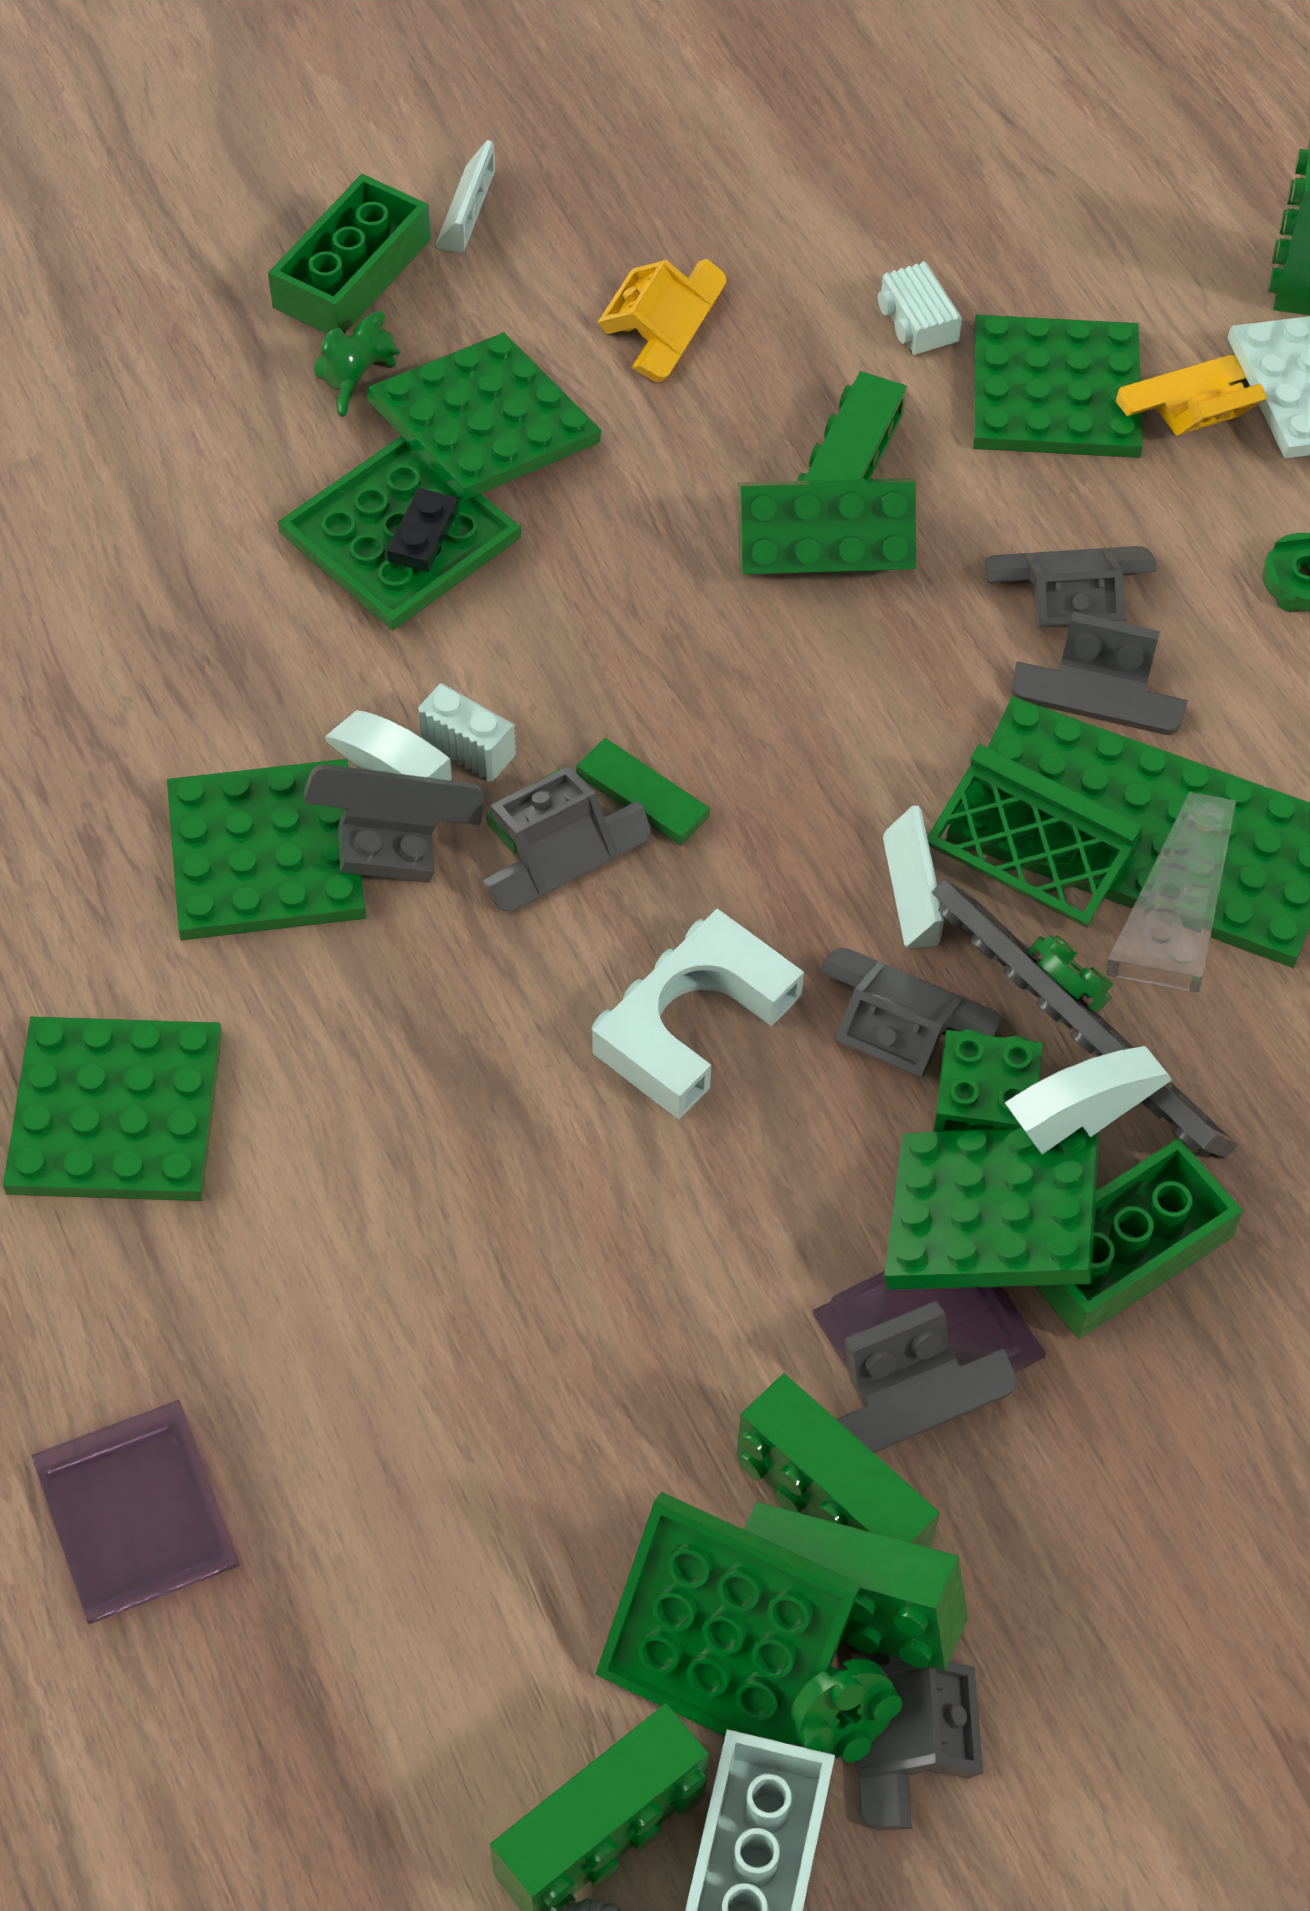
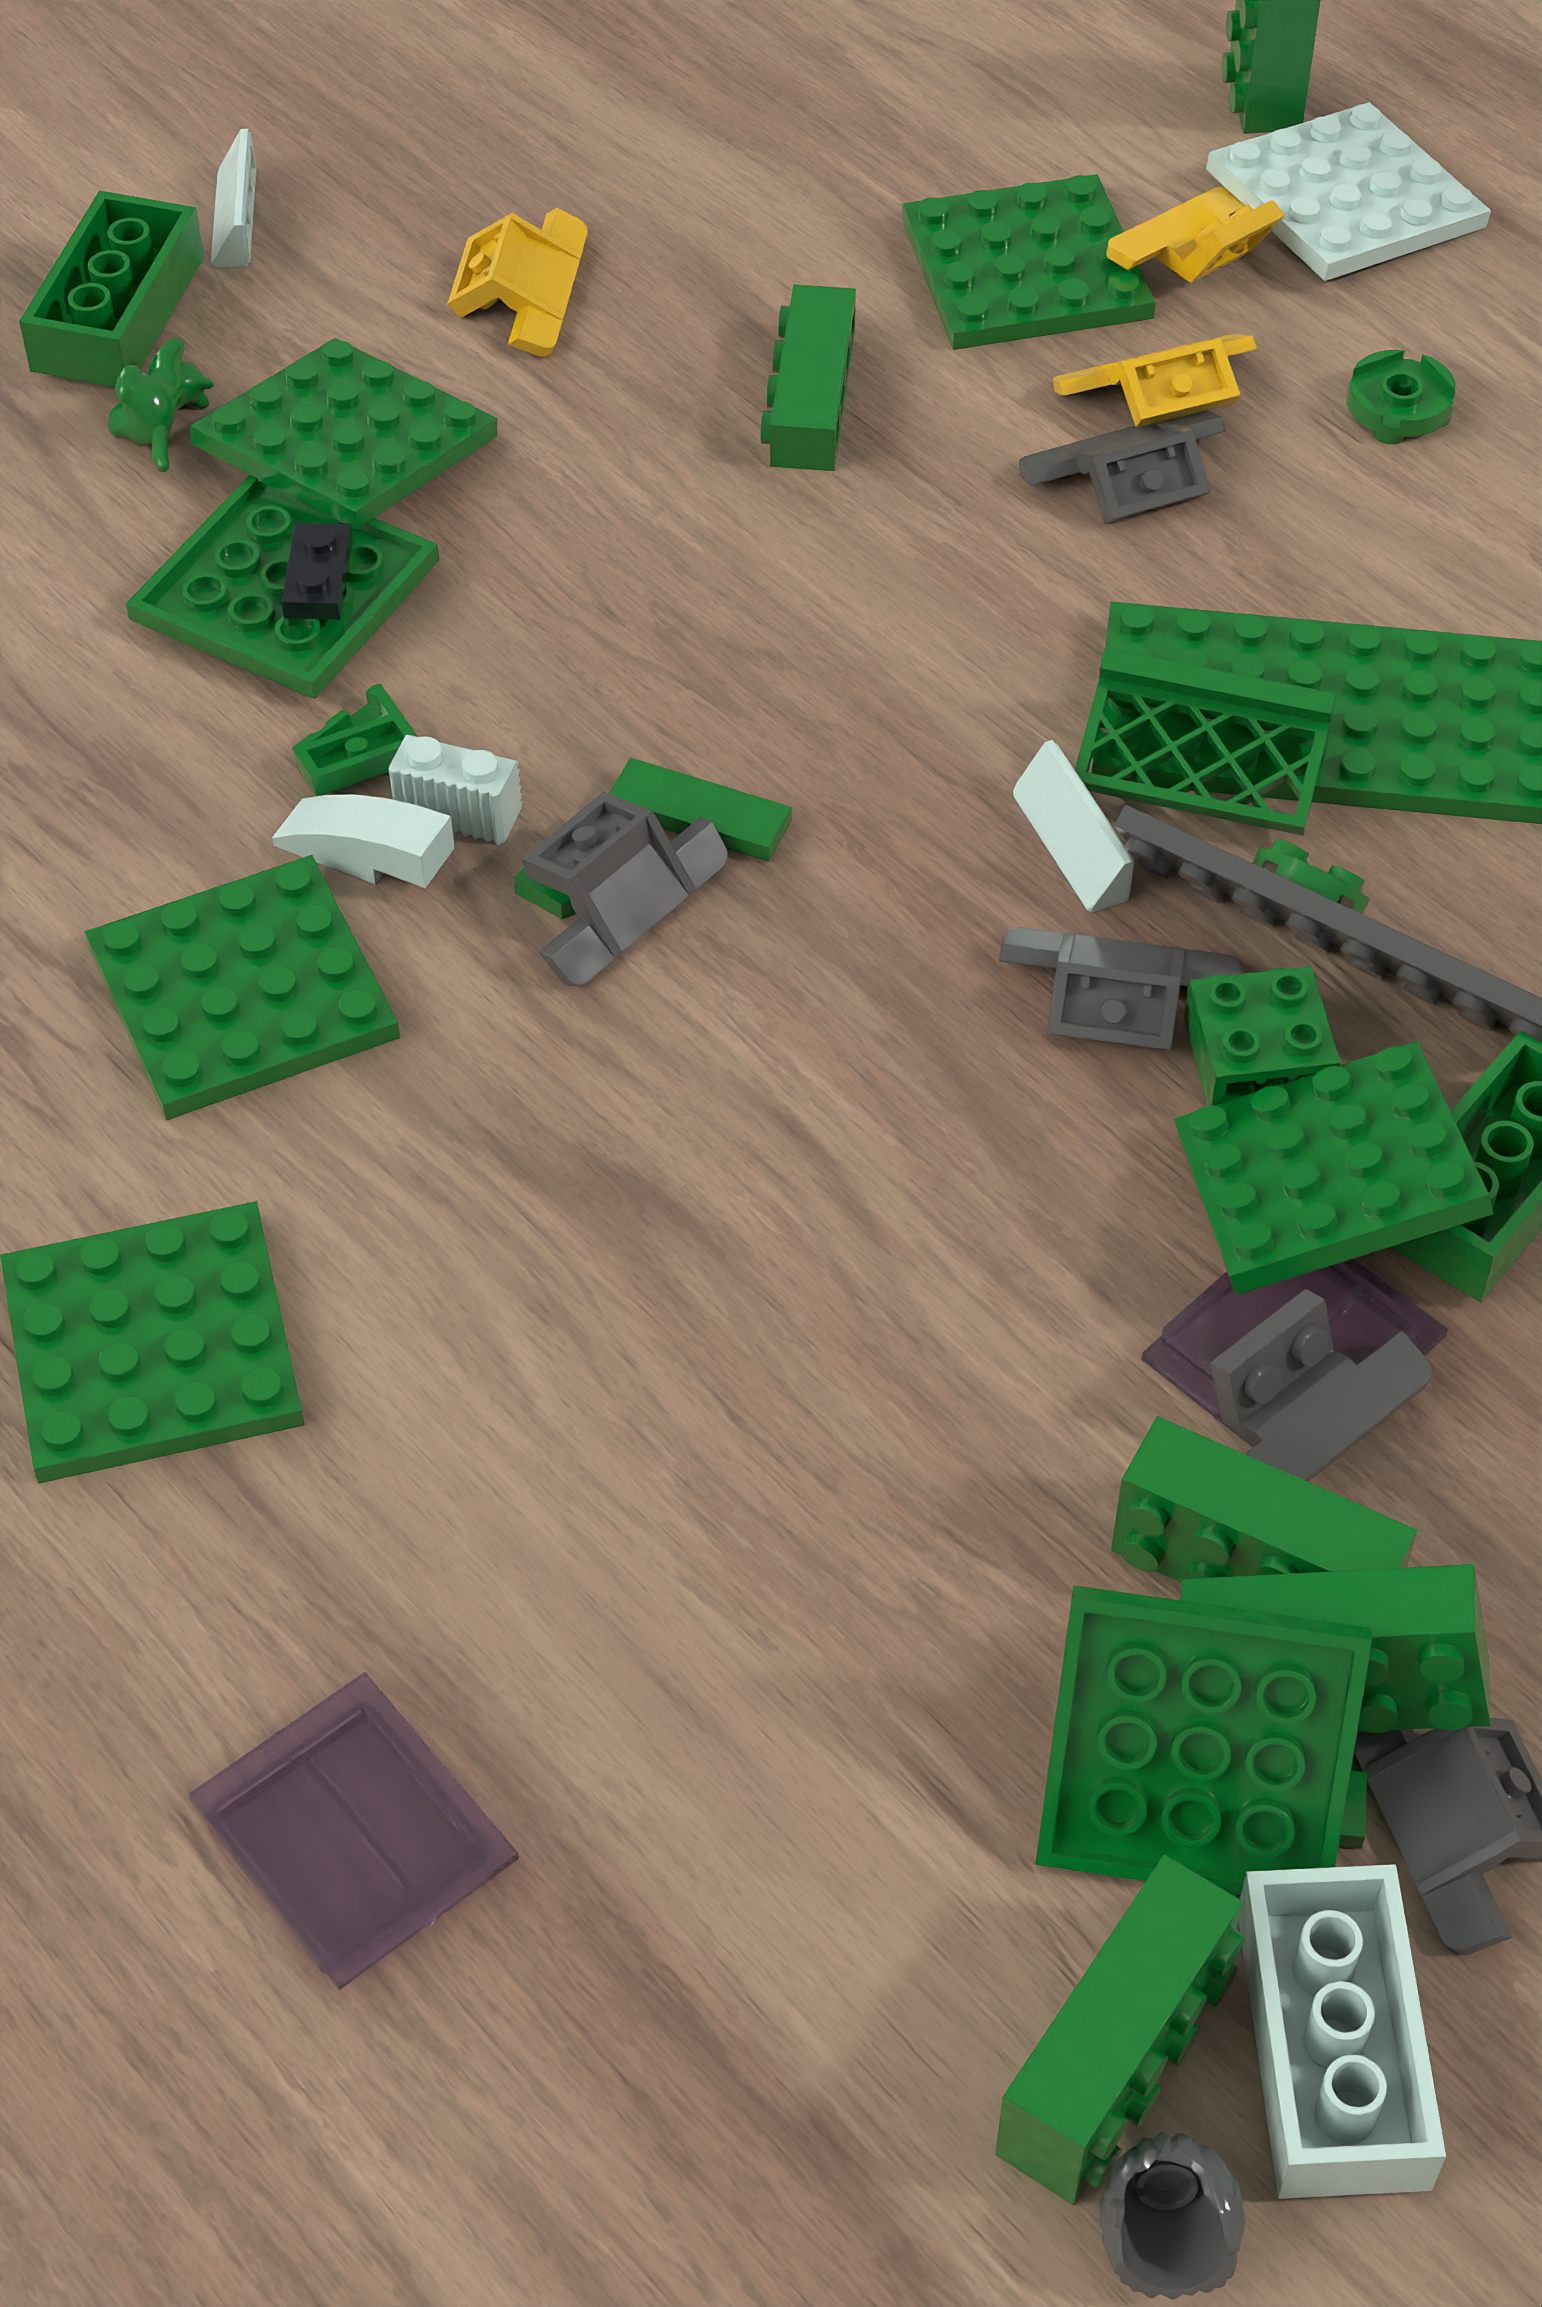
camera: 15 degrees left, 5 degrees down
dark grey plate [304,764,484,883] -> none
light aqua arch [592,908,804,1120] -> none
green brick [737,478,916,574] -> none
green plate [791,1659,902,1763] -> none
light aqua brick [877,261,962,355] -> none
light aqua slope [1005,1046,1172,1154] -> none
dark grey plate [1012,612,1188,735] -> none
clear wedge [1106,792,1236,993] -> none
none -> green wing [292,683,418,796]
none -> yellow plate [1053,334,1257,428]

